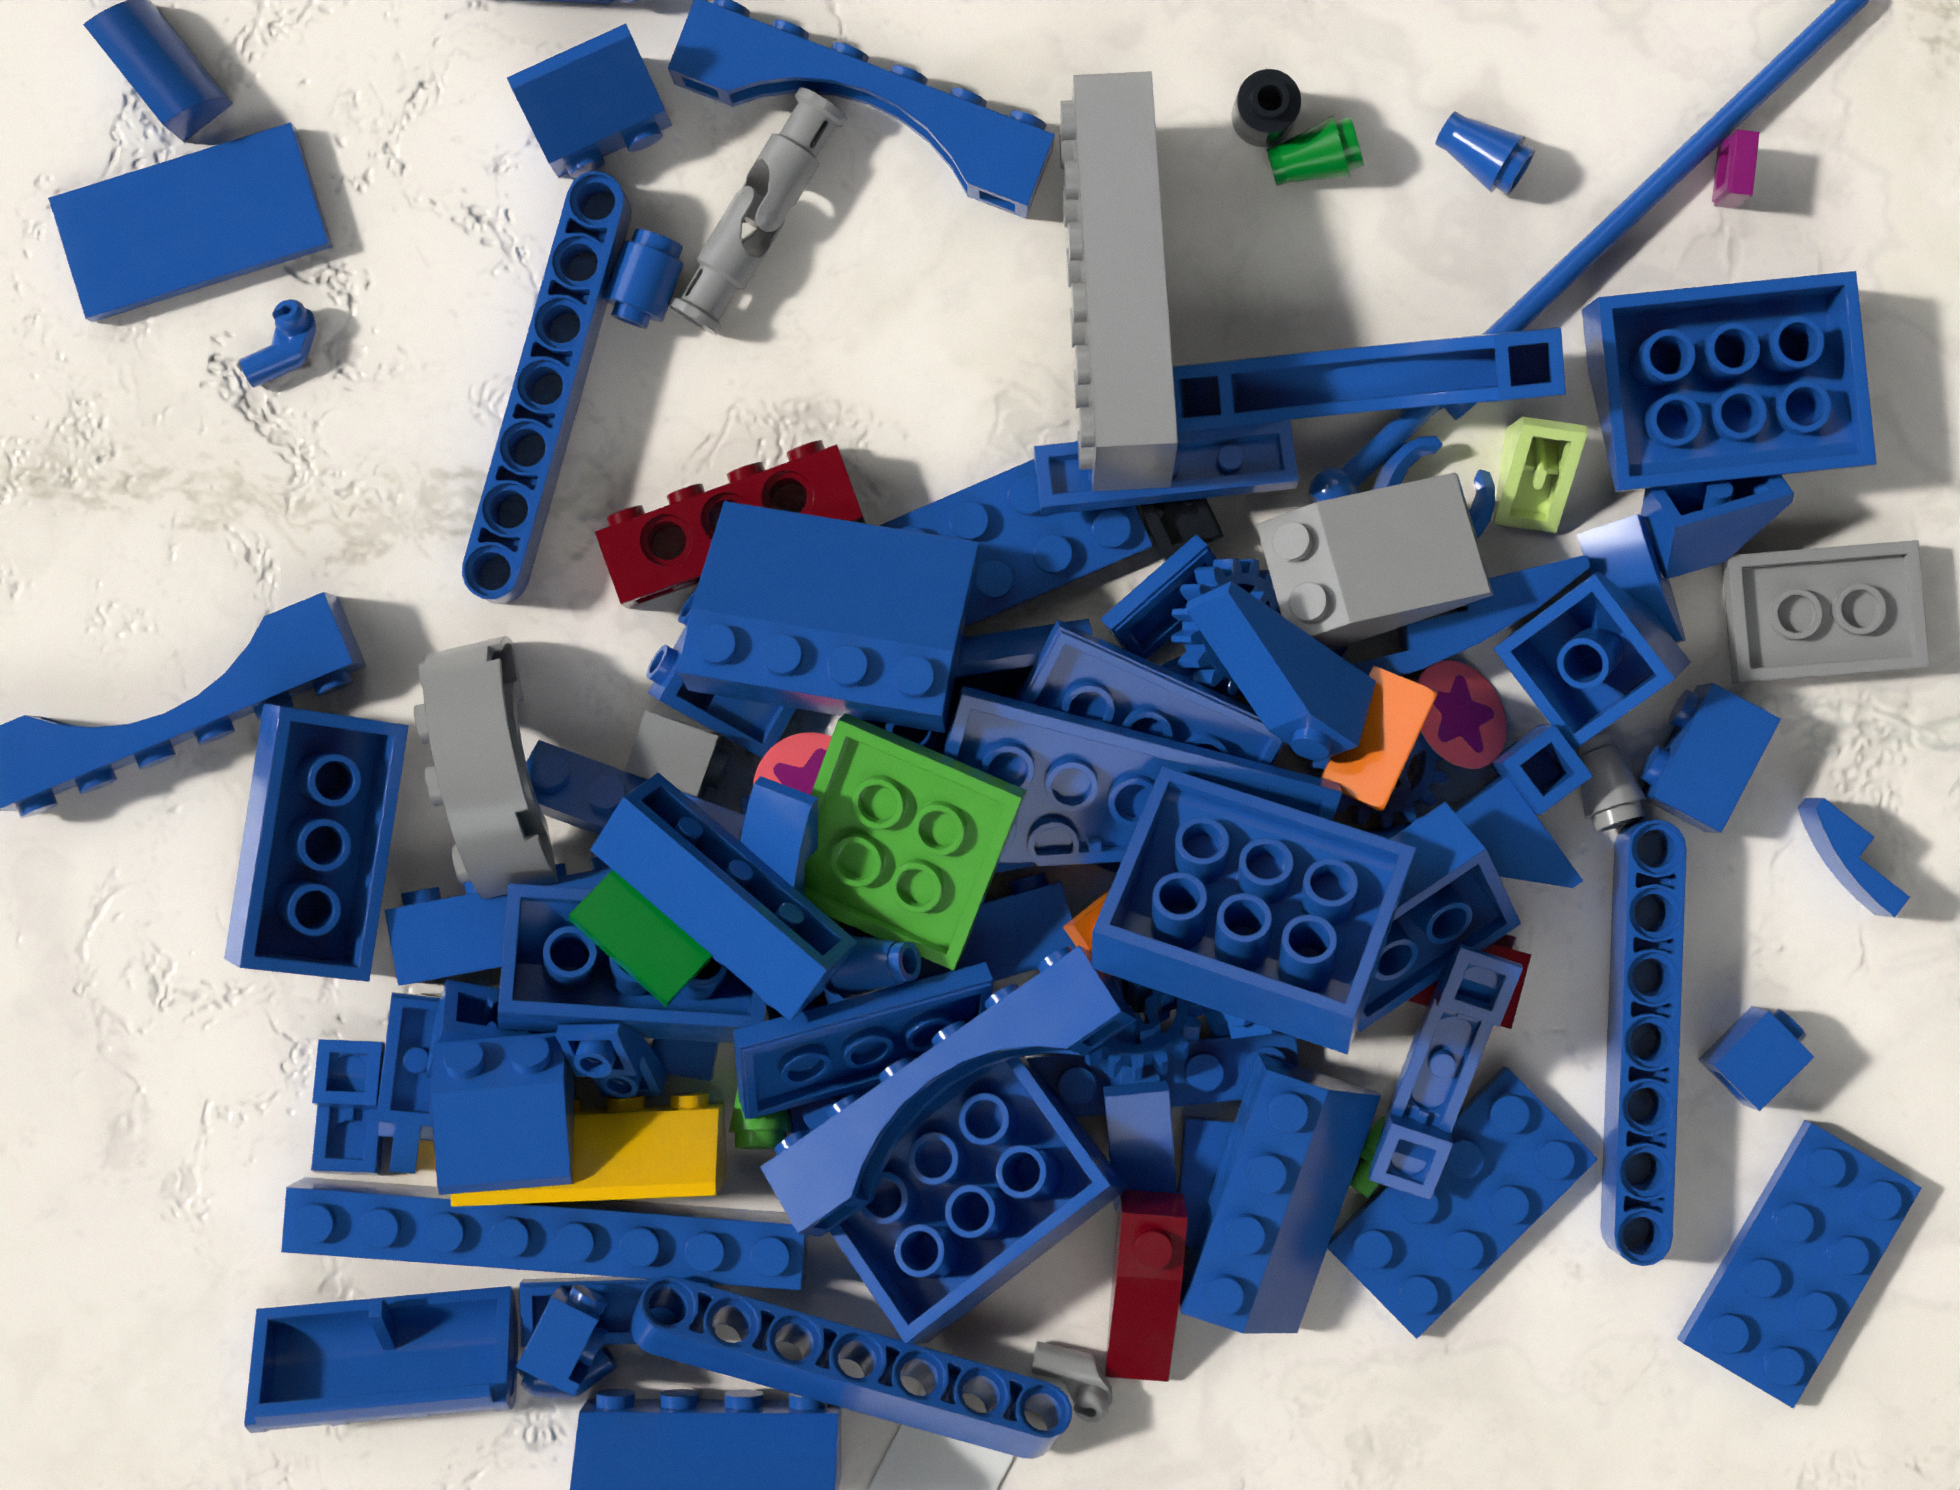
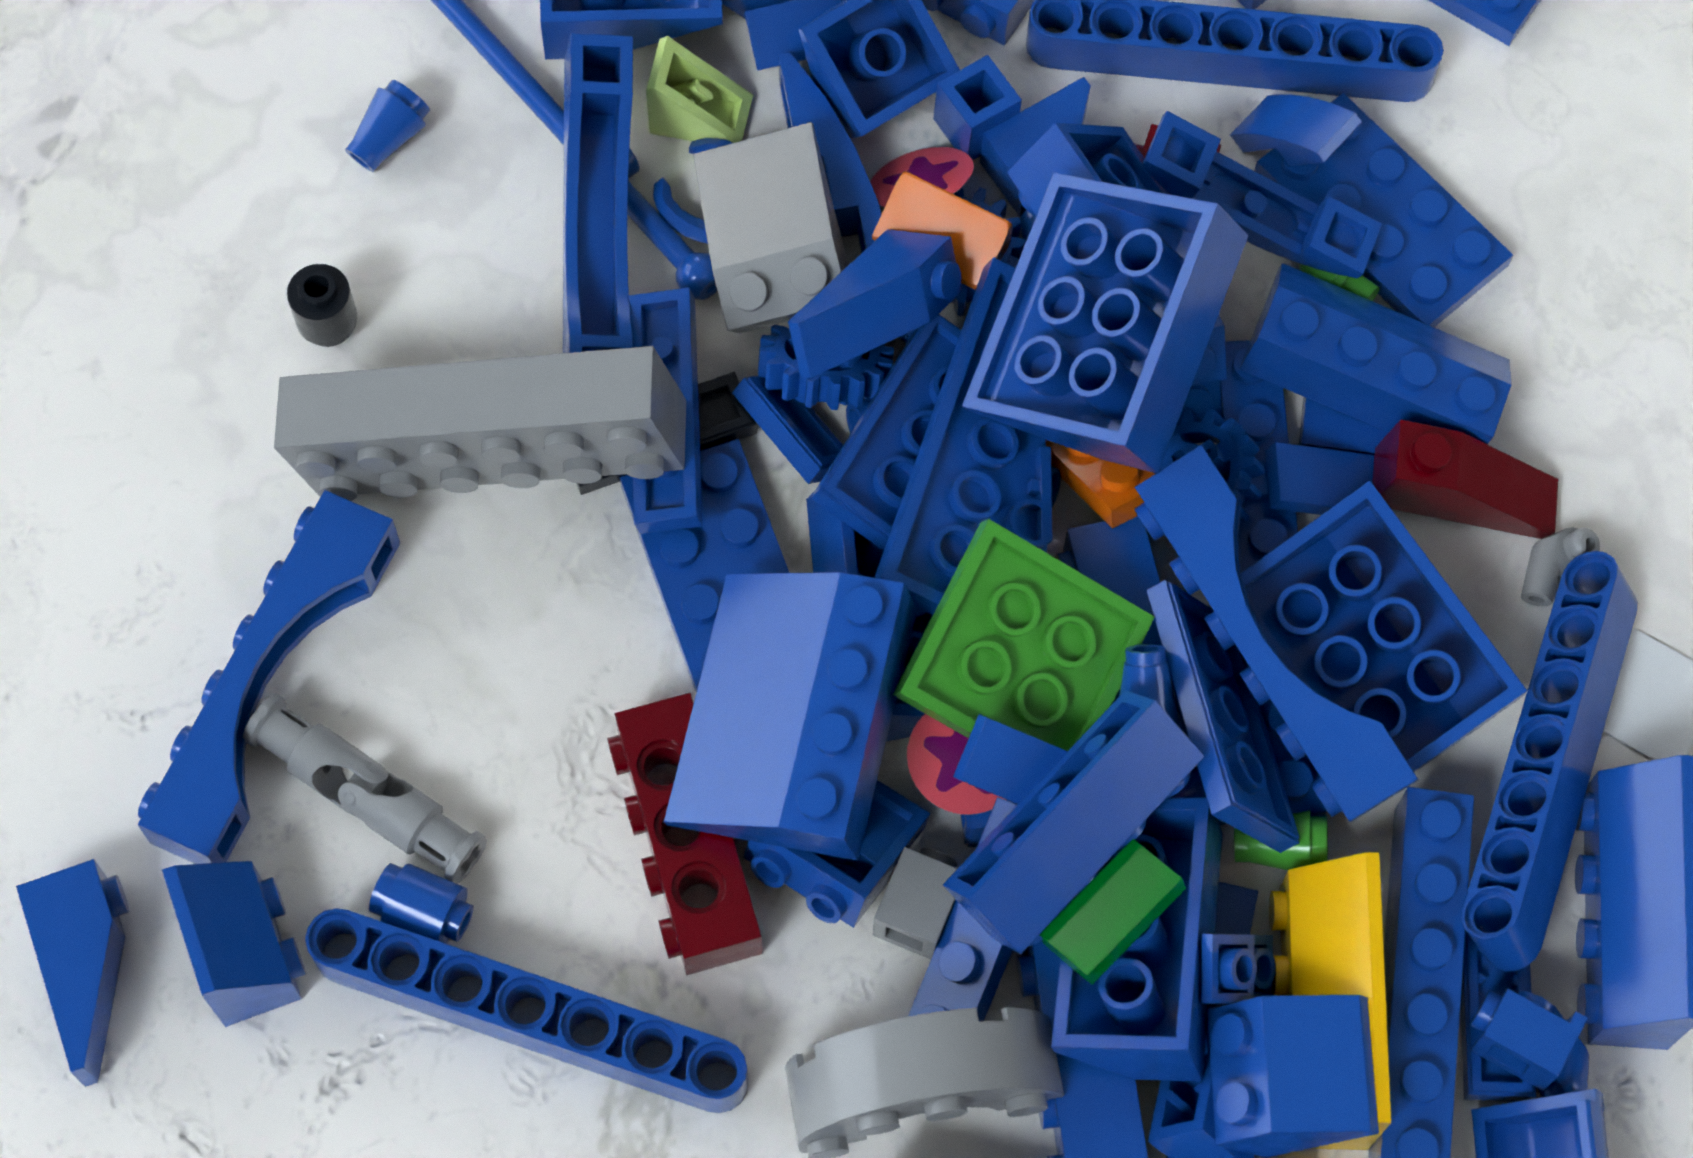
camera: 85 degrees left, 20 degrees down
green cone [1266,115,1364,186] -> none
light grey cone [1576,734,1647,832] -> none
none -> blue slope [1230,94,1362,167]

